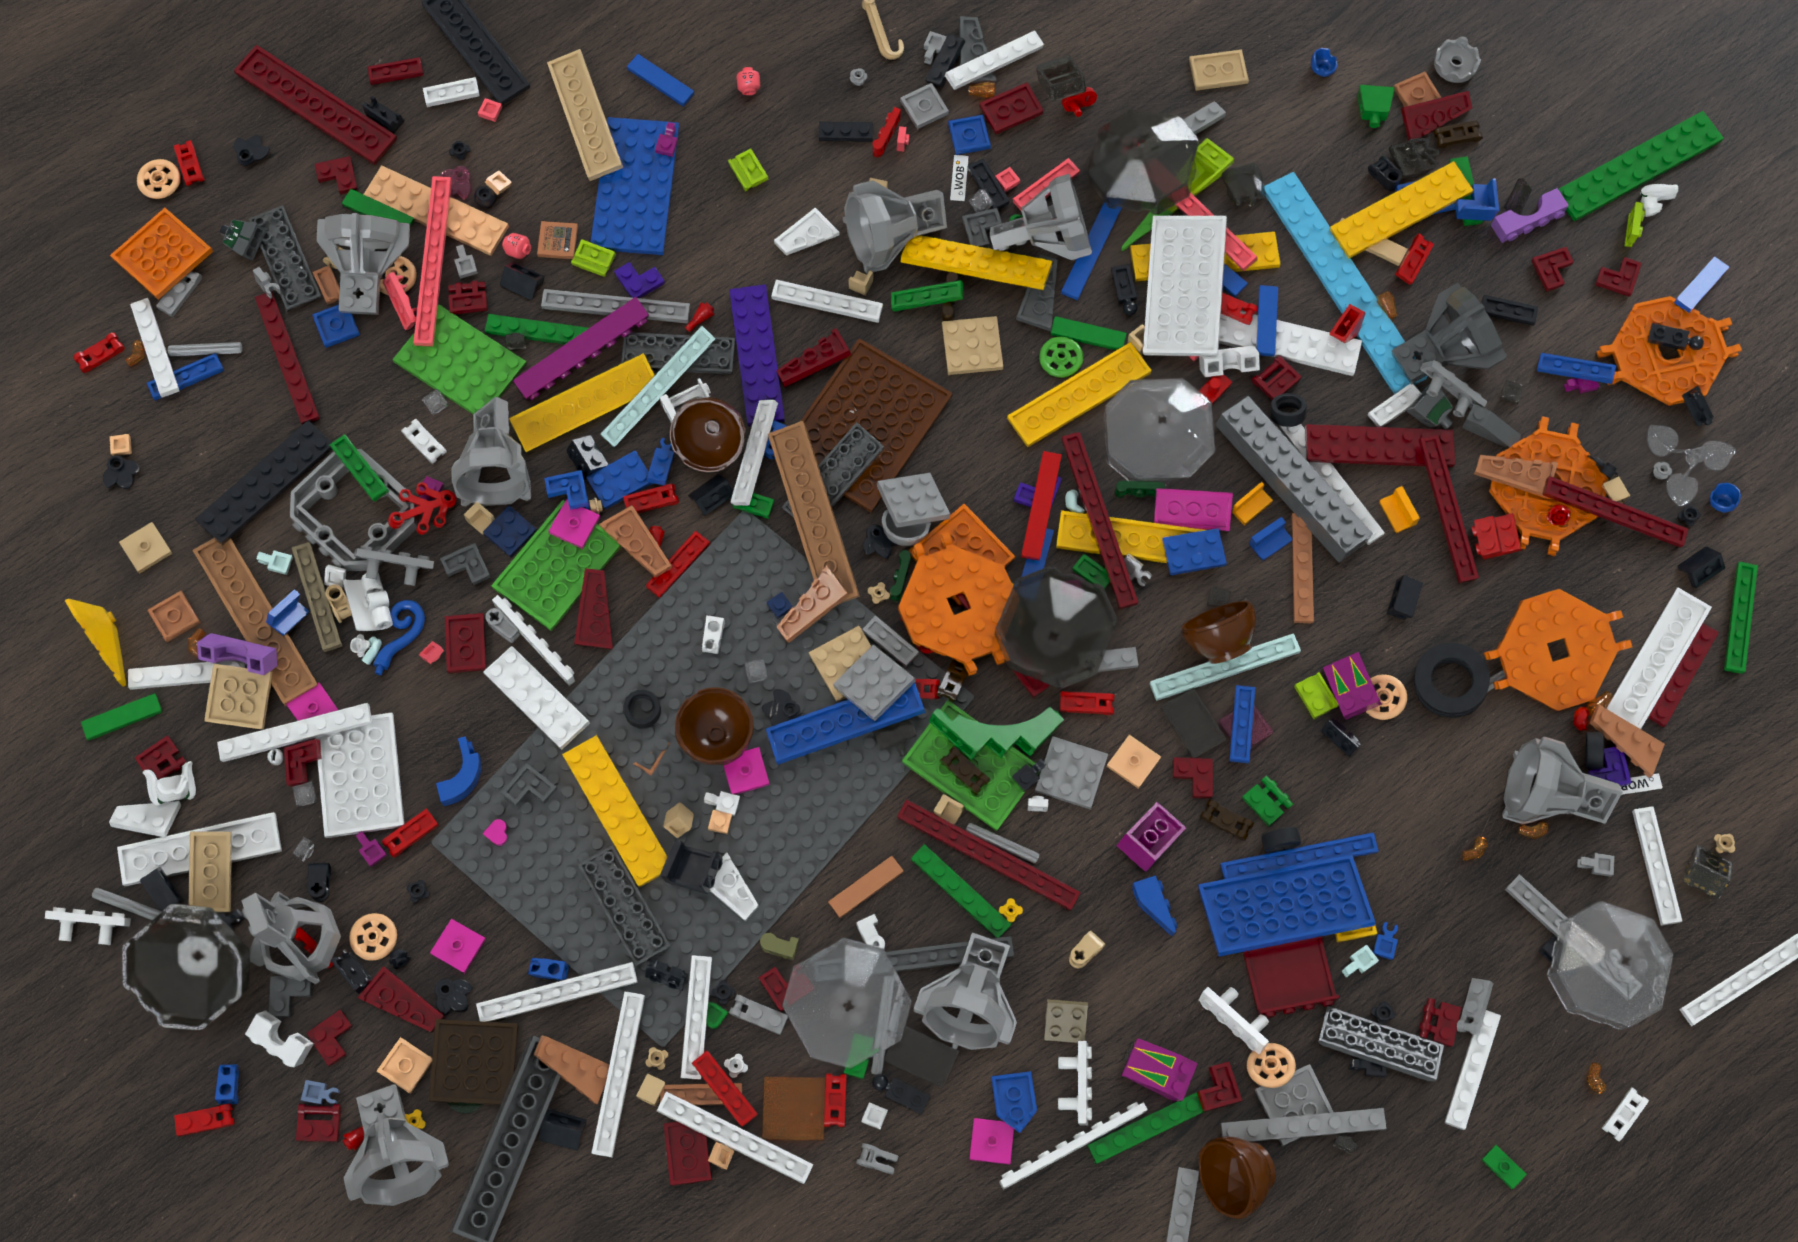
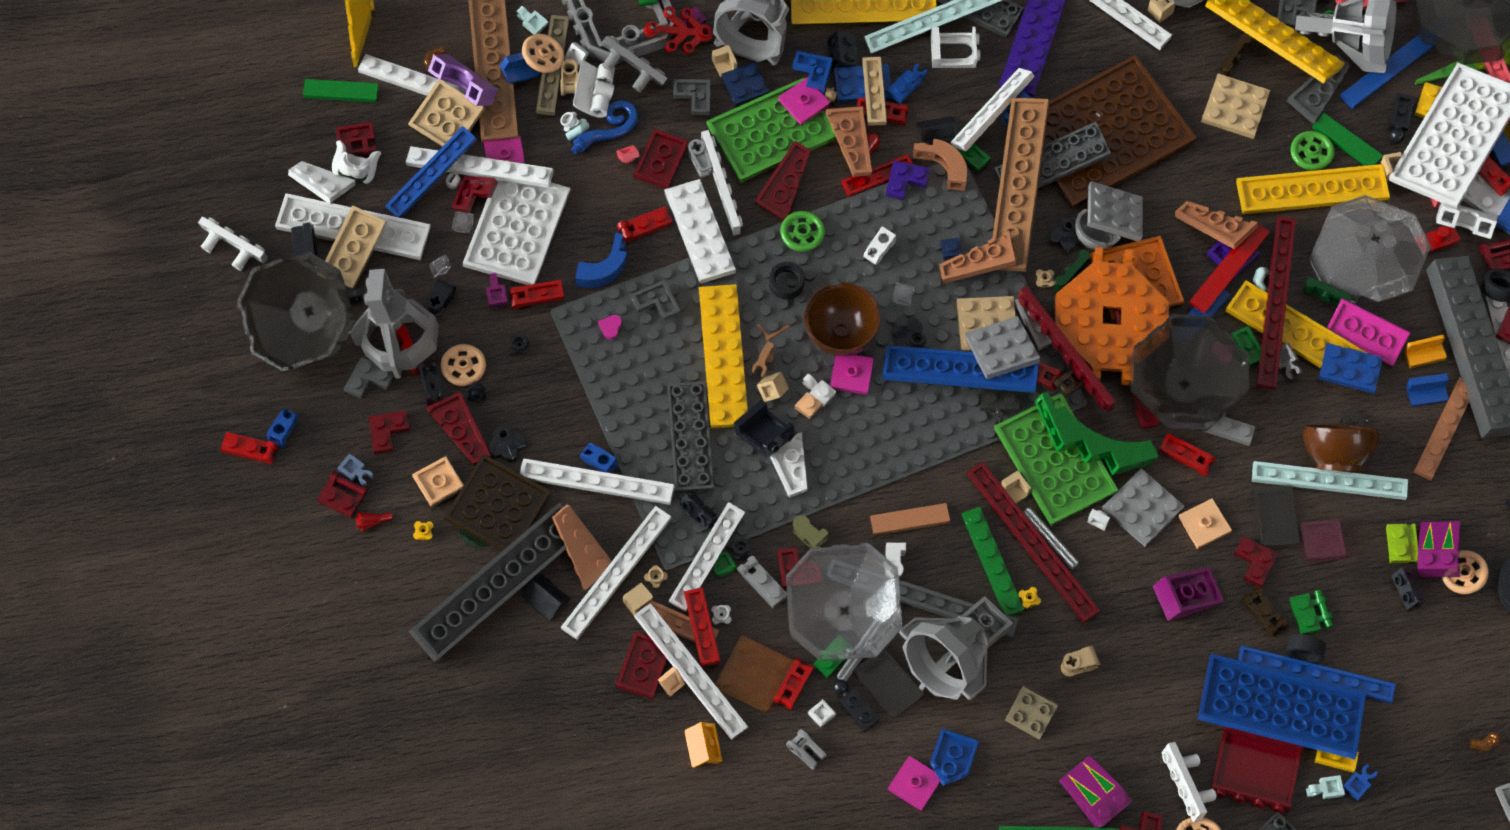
camera: 25 degrees right, 5 degrees down
light grey axle [92,888,167,924] -> none
nougat tile [147,591,201,642] -> none
white arch [245,1010,314,1067] -> none
light grey plate [344,1084,449,1206] -> none
dark pink plate [430,919,486,974] -> none
reddish brown rock [670,397,746,472] -> none
dark red wing [777,328,851,387] -> none
green tile [891,280,963,312] -> none
dark brown plate [940,746,990,795] -> none
white plate [999,1102,1148,1190] -> none
black plate [1011,759,1046,792] -> none
white plate [1058,1041,1092,1126] -> none
blue slope [1132,876,1178,936] -> none
blue tile [1229,685,1256,763] -> none
none -> blue plate [385,126,477,218]
none -> light nougat plate [522,34,564,73]
none -> red plate [617,206,672,242]
none -> light orange panel [685,722,723,768]
none -> medium nougat plate [752,341,776,377]
none -> bright green plate [780,211,825,252]
none -> tan plate [862,57,887,126]
none -> dark purple plate [886,161,930,200]
none -> nougat arch [913,139,967,191]
none -> dark red plate [1018,286,1116,413]
none -> nougat wing [1175,201,1258,249]

